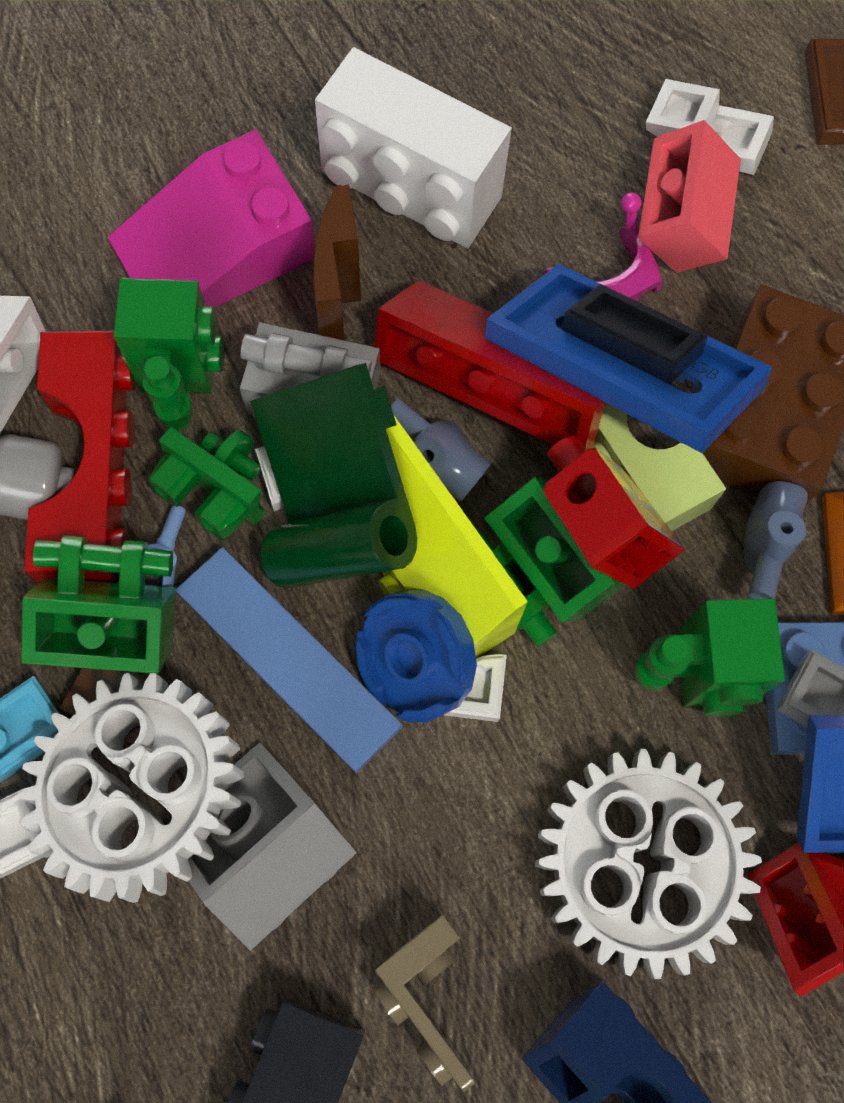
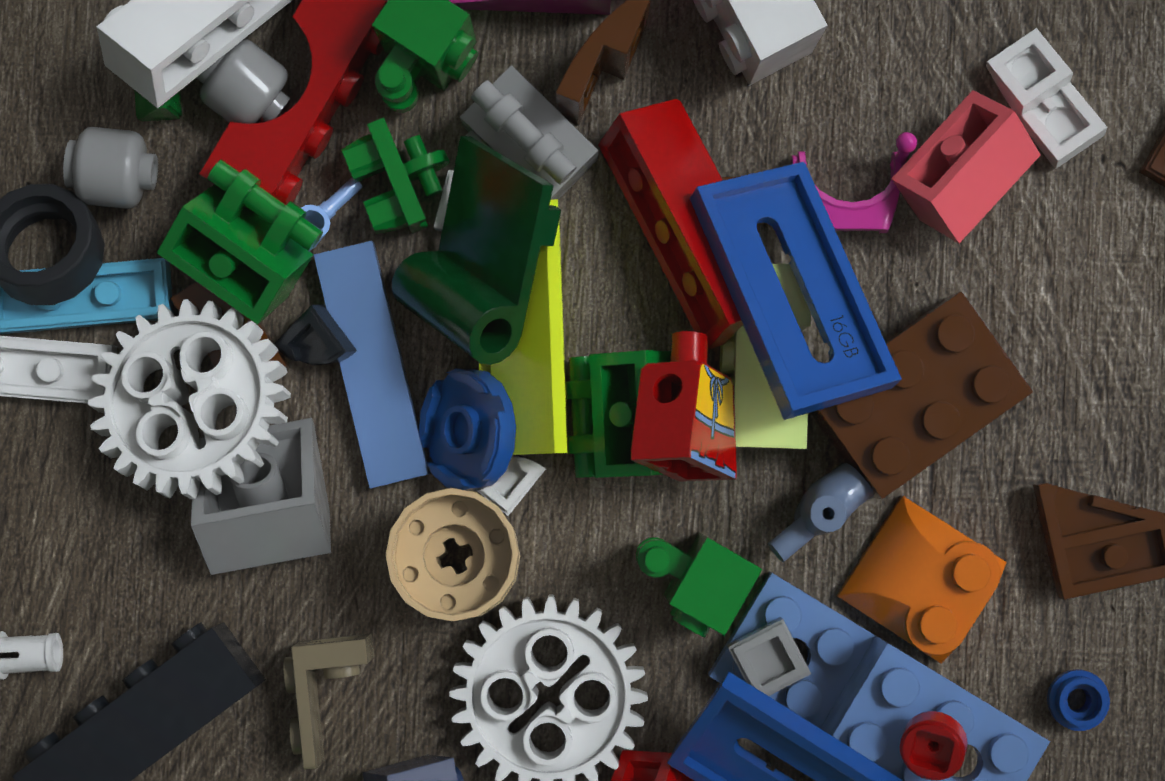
camera: 35 degrees right, 15 degrees up
sand blue piece [391,398,492,502] -> none
black tile [562,284,708,384] -> none
none -> black tile [274,305,357,365]
none -> tan wheel [385,488,521,621]

